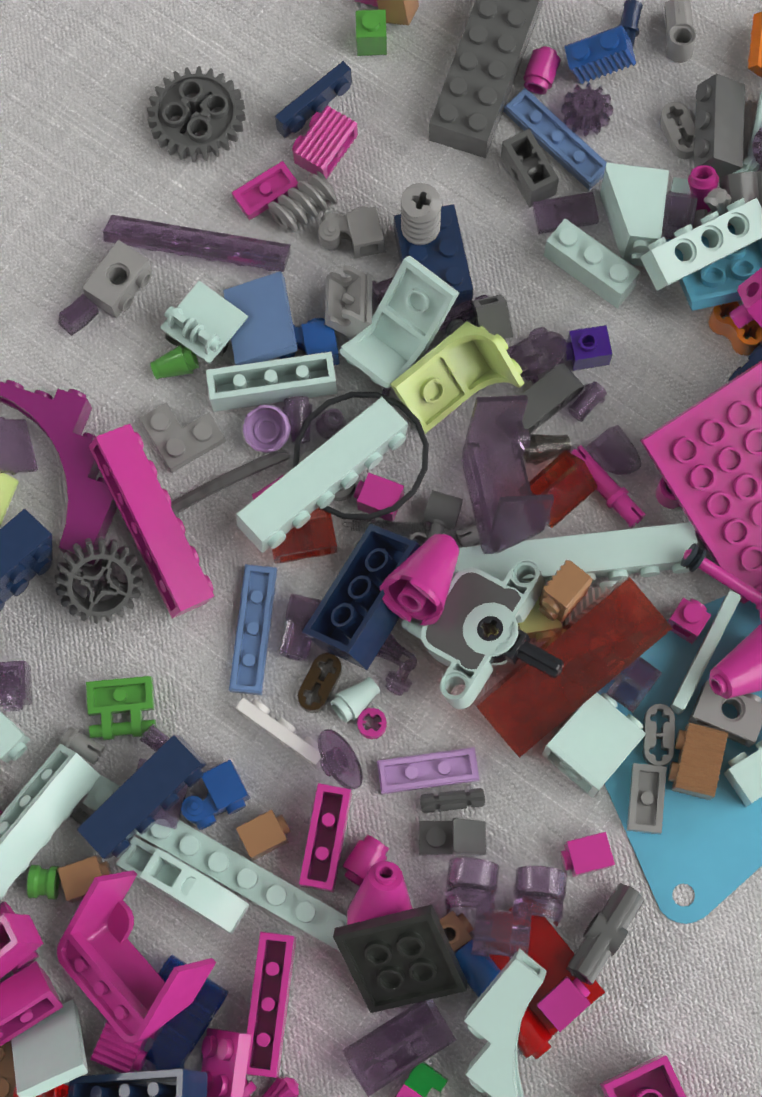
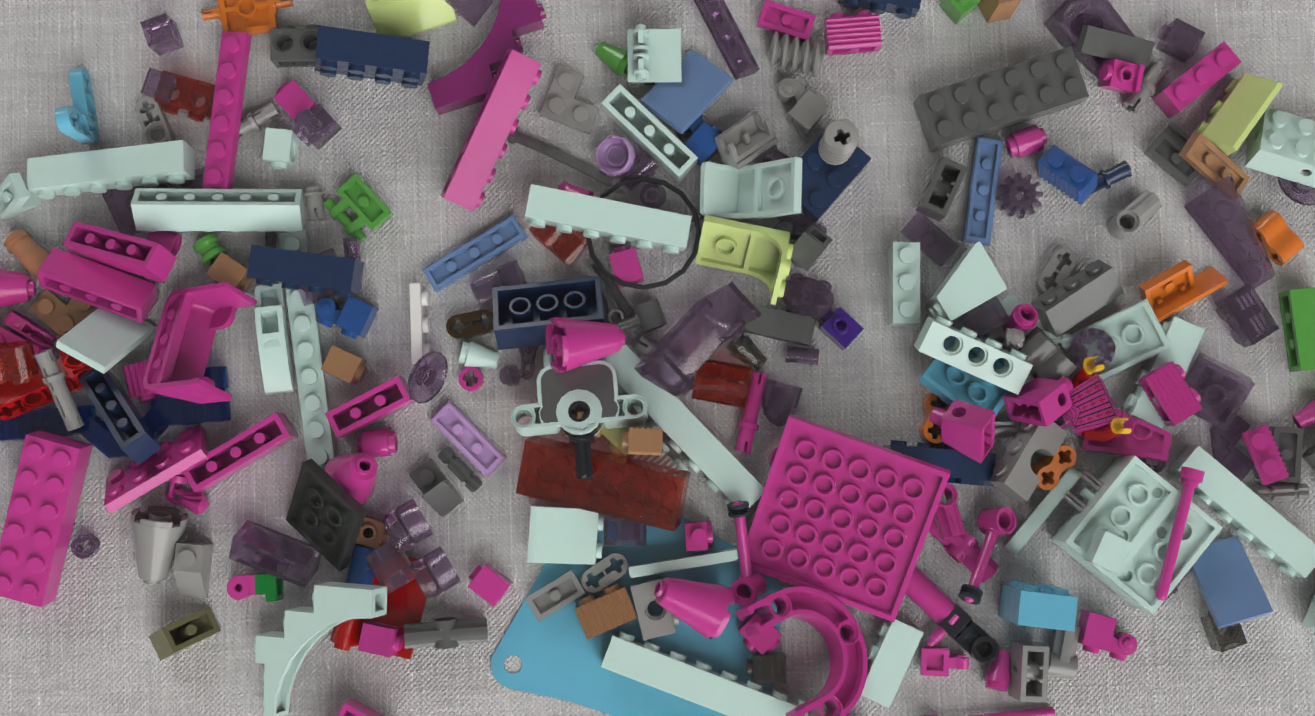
camera: 50 degrees right, 10 degrees up
dark grey gear [54,537,143,624] -> none

